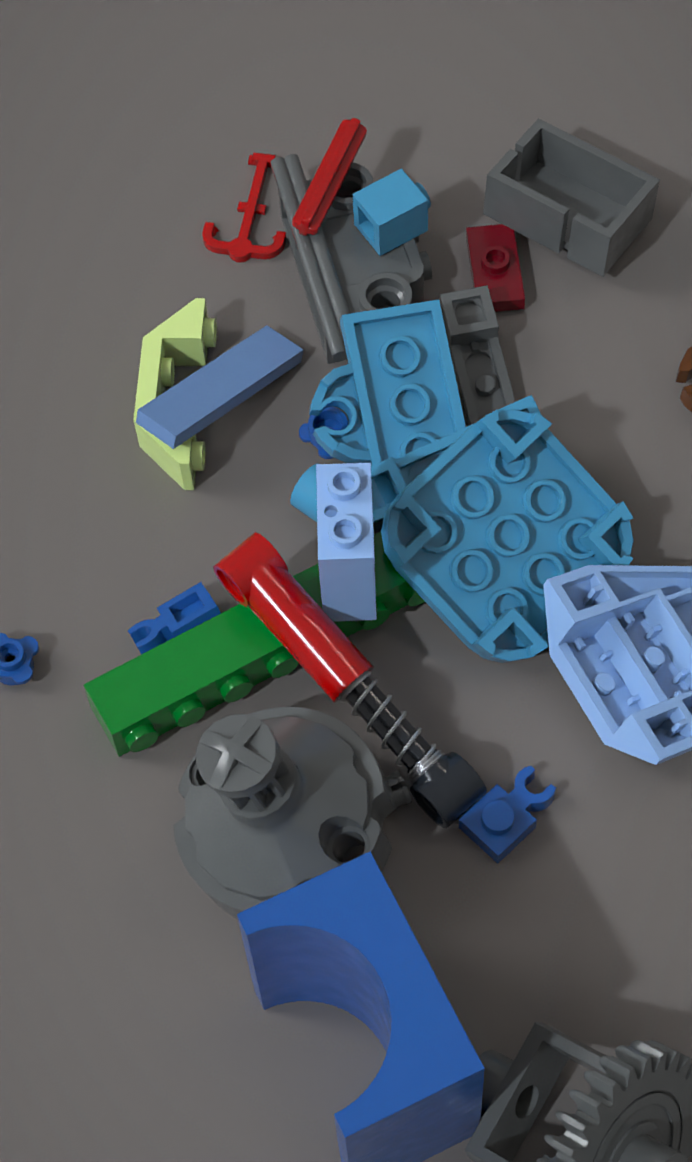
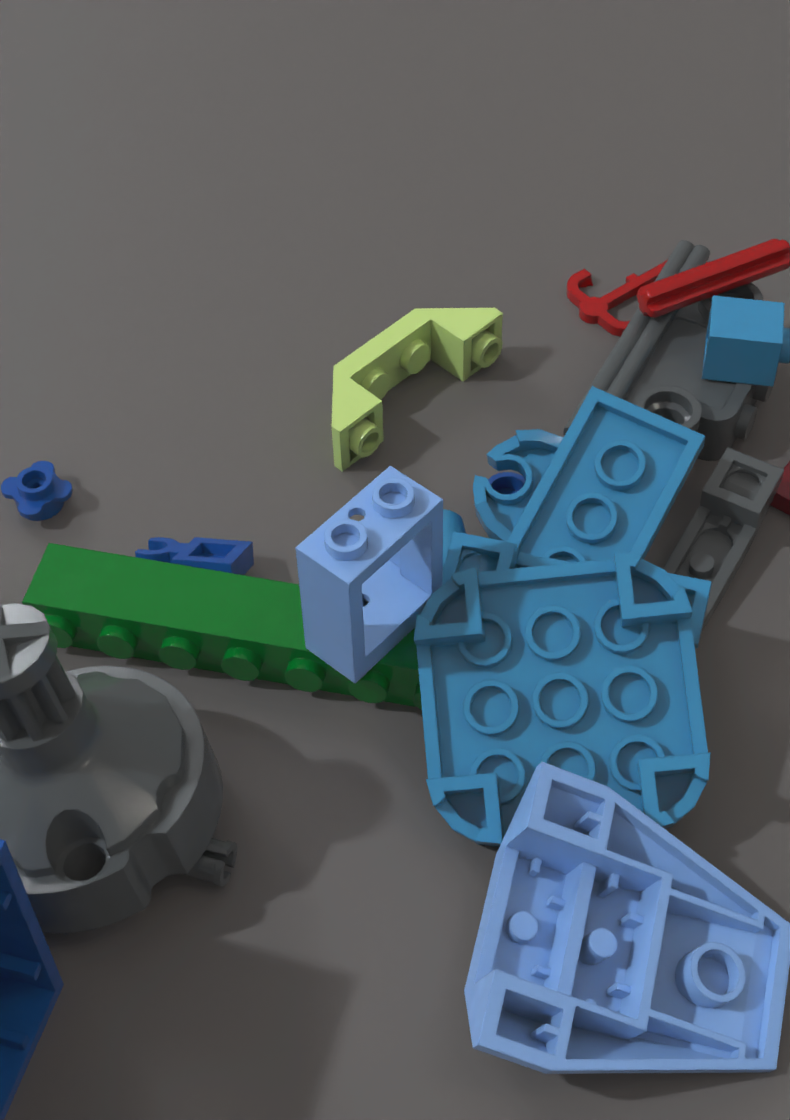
camera: 40 degrees right, 10 degrees down
medium blue tile [136,325,303,449] -> none
piece [213,532,487,828] -> none
blue plate [459,765,556,864] -> none

